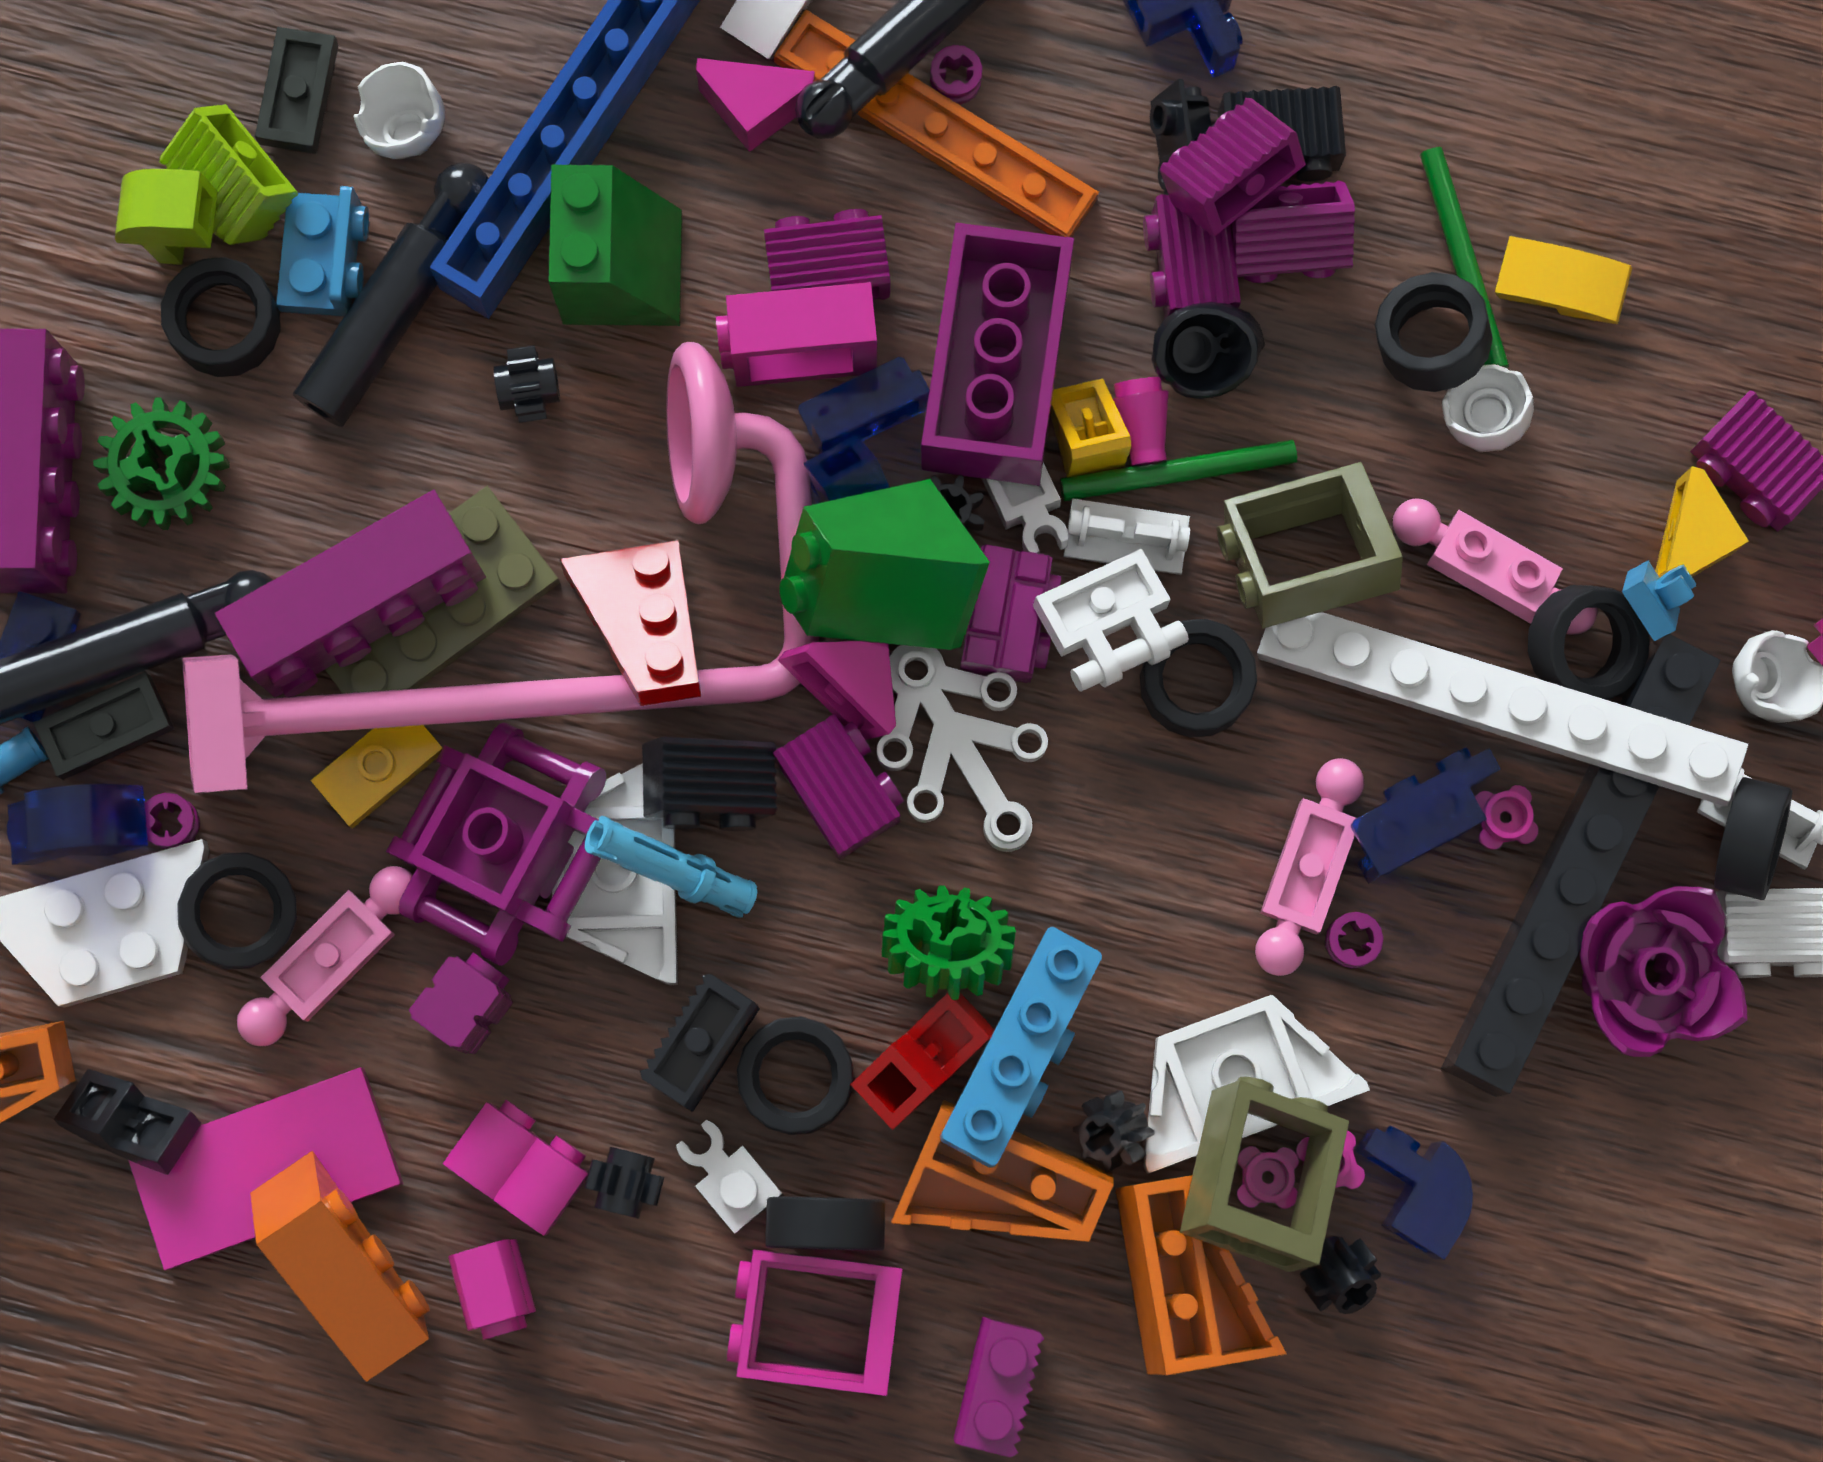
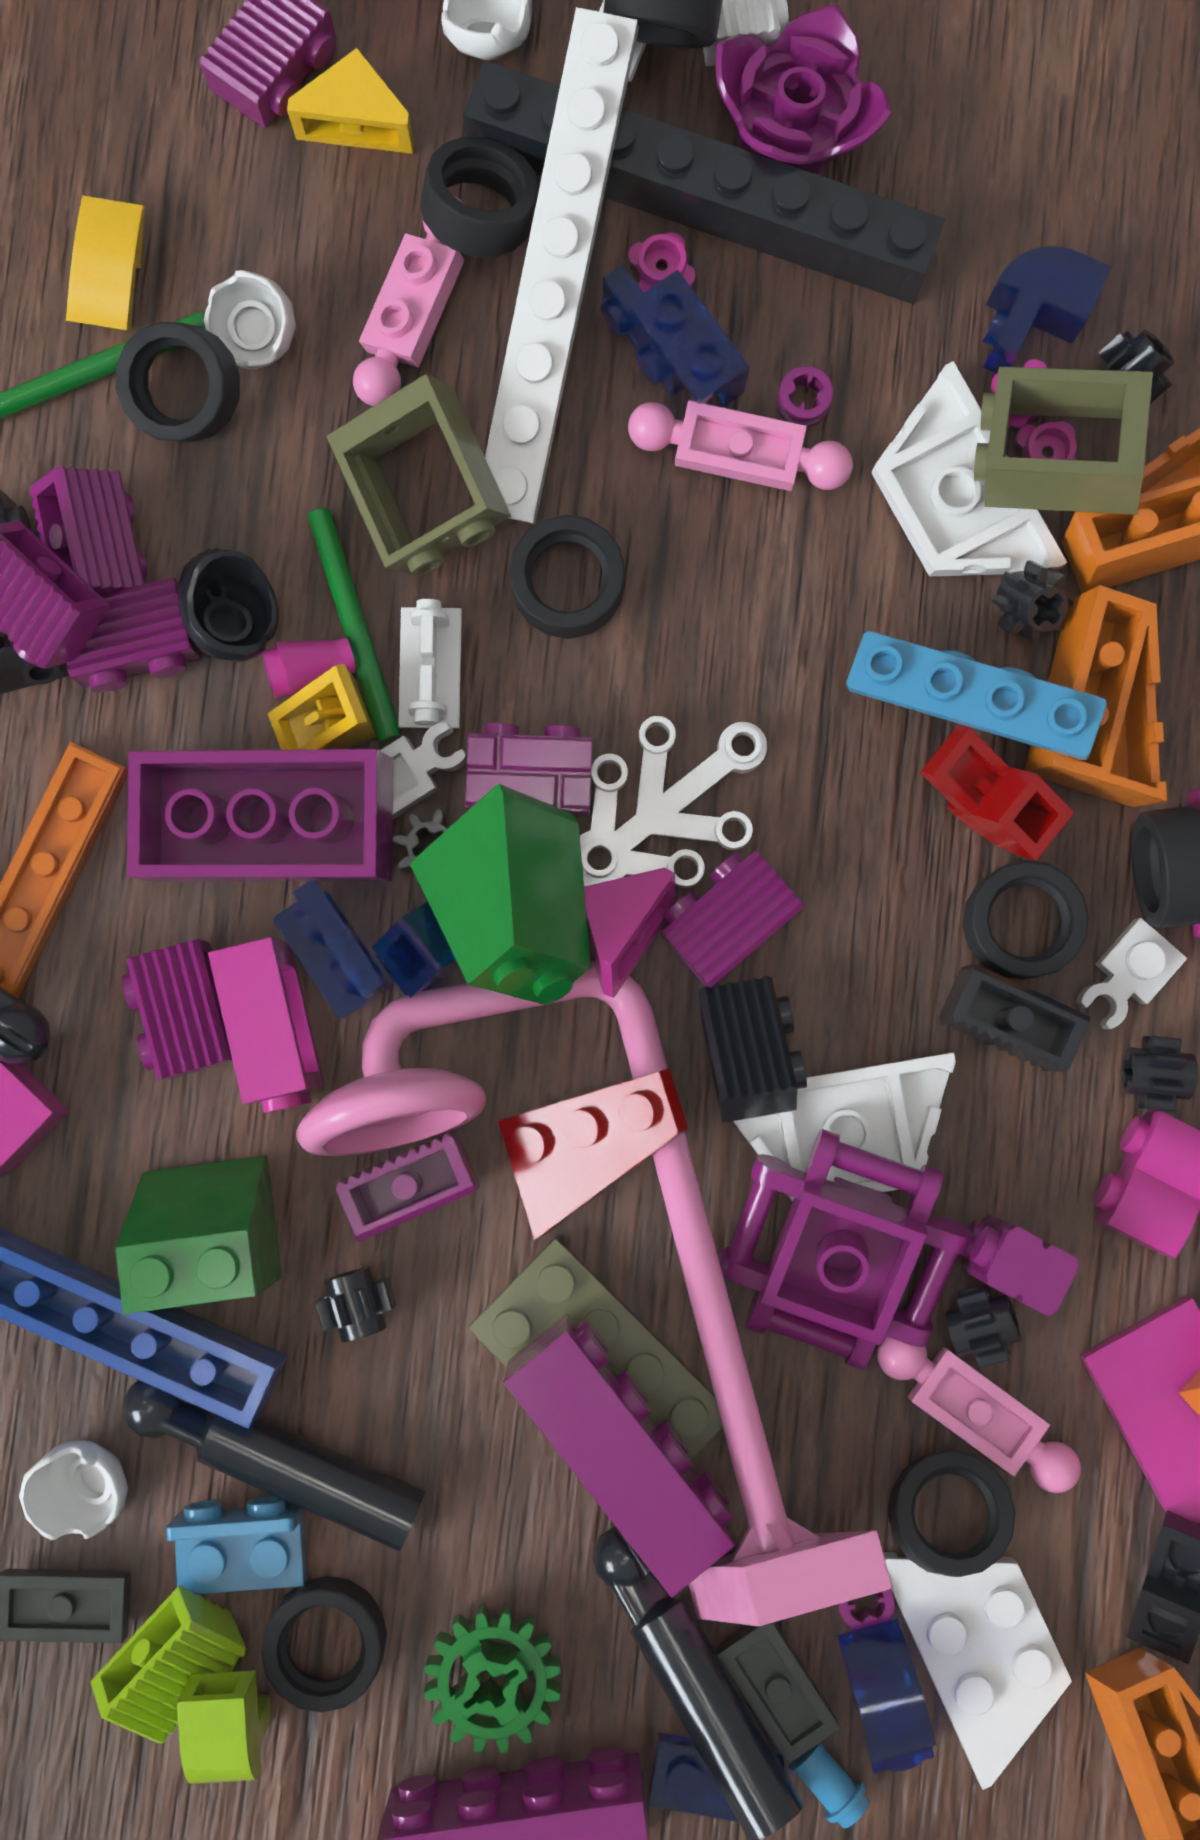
camera: 95 degrees left, 5 degrees up
yellow plate [310,725,443,829] -> none
medium azure pin [584,816,757,918] -> none
green gear [881,885,1016,1000] -> none
white plate [1033,549,1189,692] -> none
dark azure tile [1622,560,1696,641] -> none
none -> magenta brick [335,1132,480,1242]
none -> black gear [946,1284,1022,1368]

